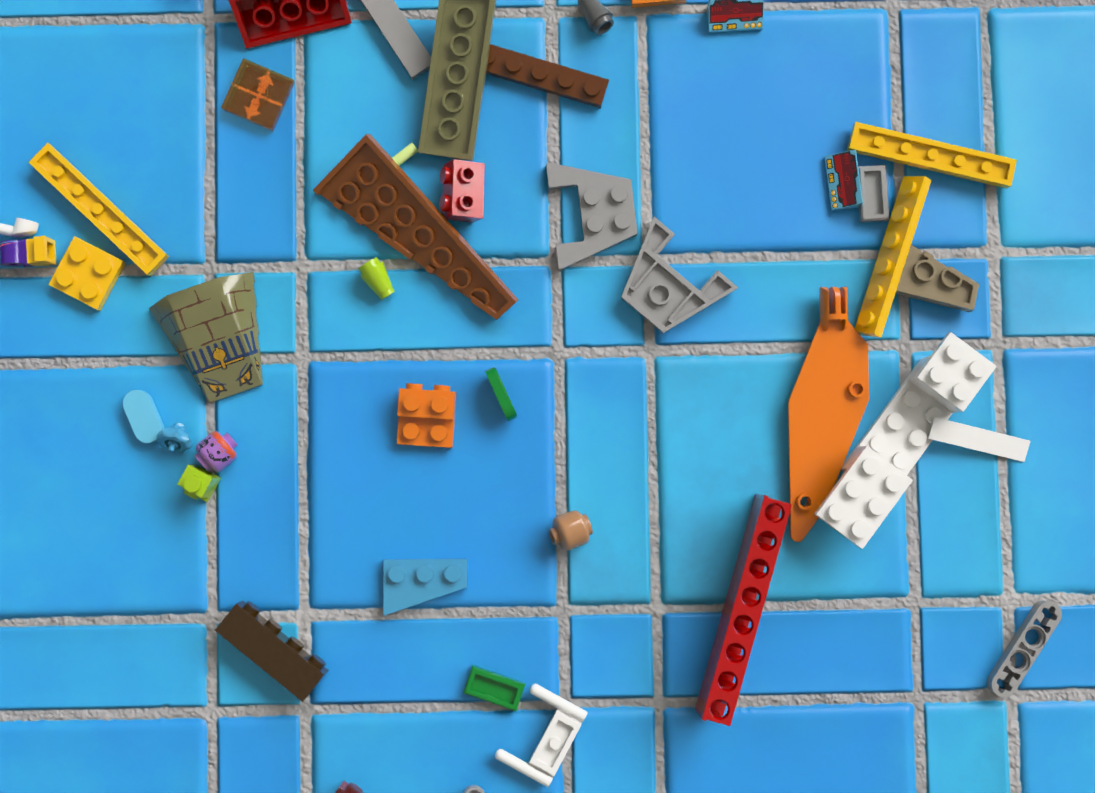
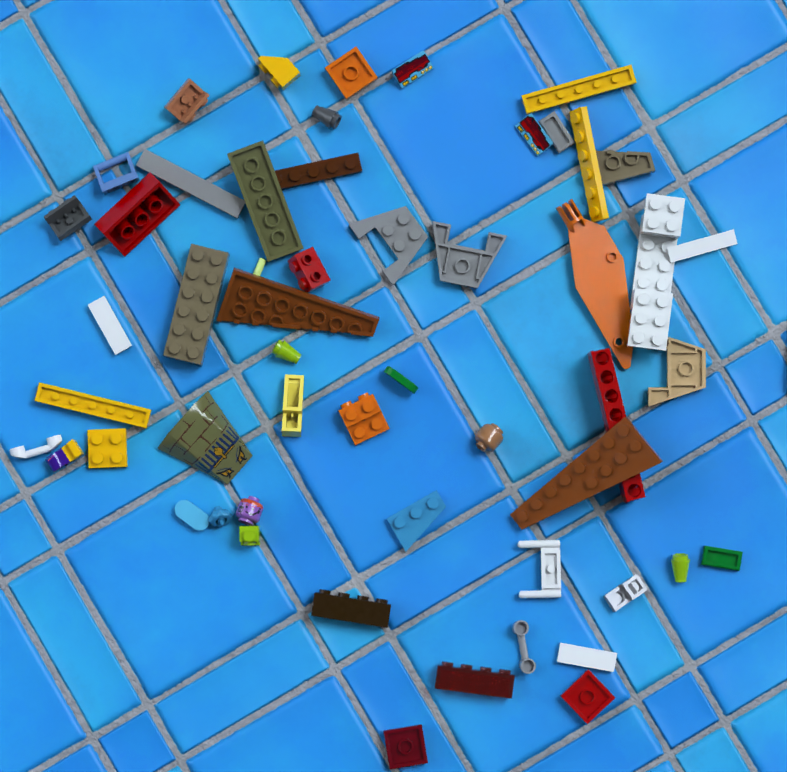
camera: 35 degrees left, 0 degrees up
clear orange tile [221,58,295,131] -> none
green tile [463,665,525,711] -> none
none -> white tile [88,296,132,355]
none -> dark tan brick [163,244,230,366]
none -> light yellow slope [282,374,304,437]
none -> dark orange wing [510,417,663,529]
none -> tan wing [647,337,706,407]

